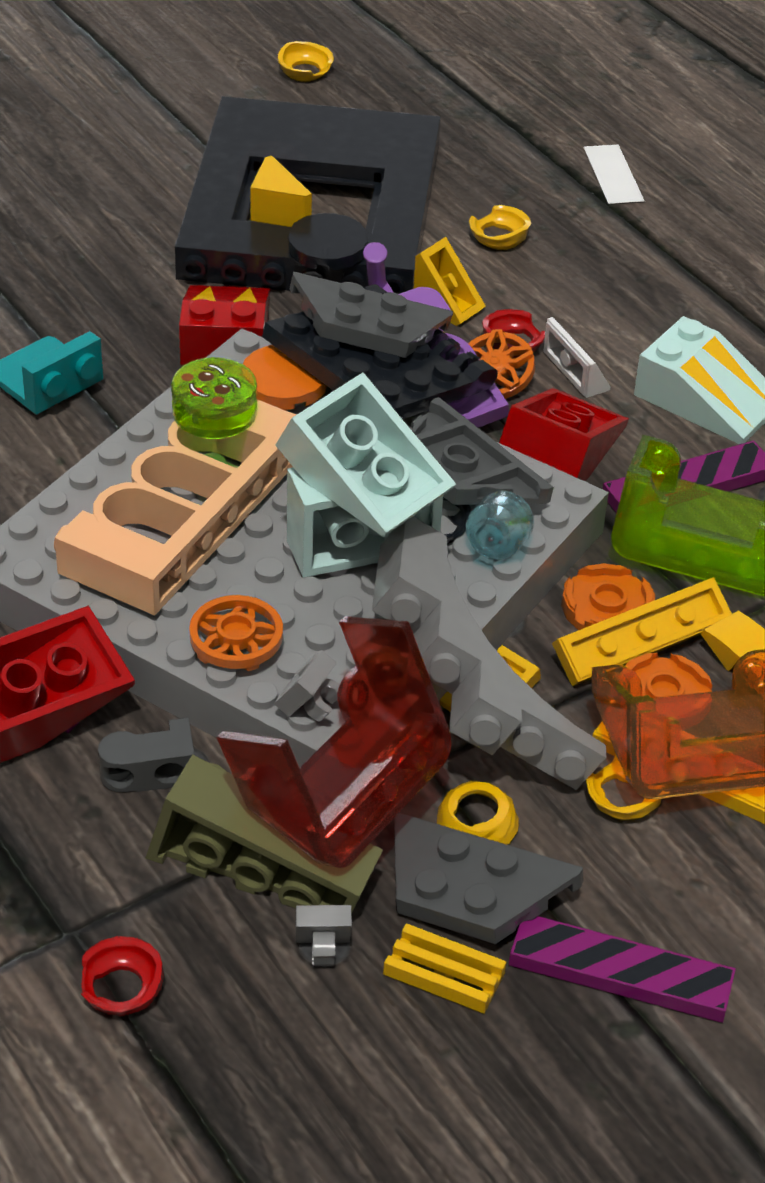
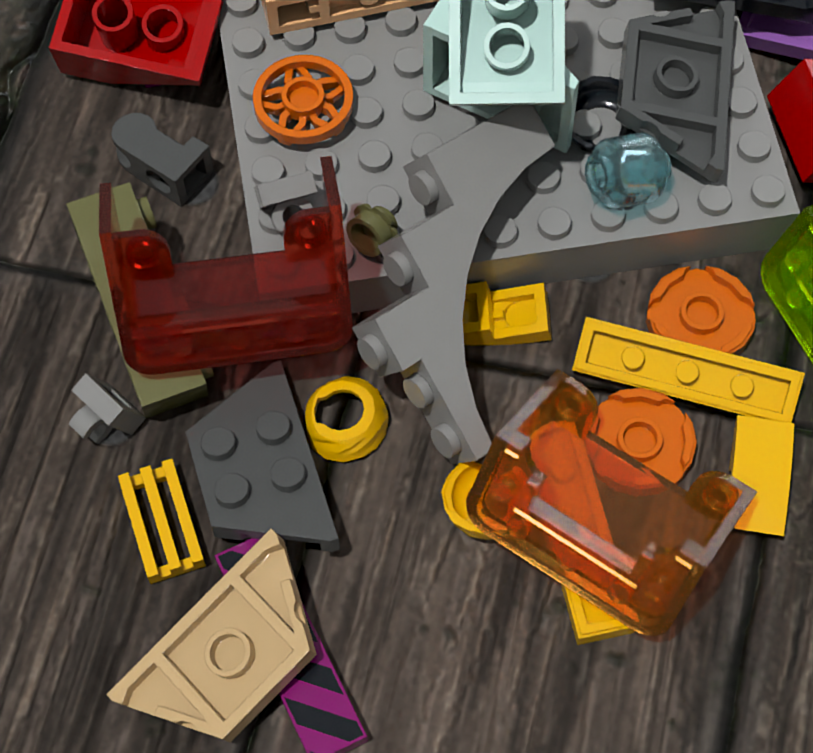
camera: 50 degrees right, 20 degrees up
none -> tan wing [106,529,317,742]

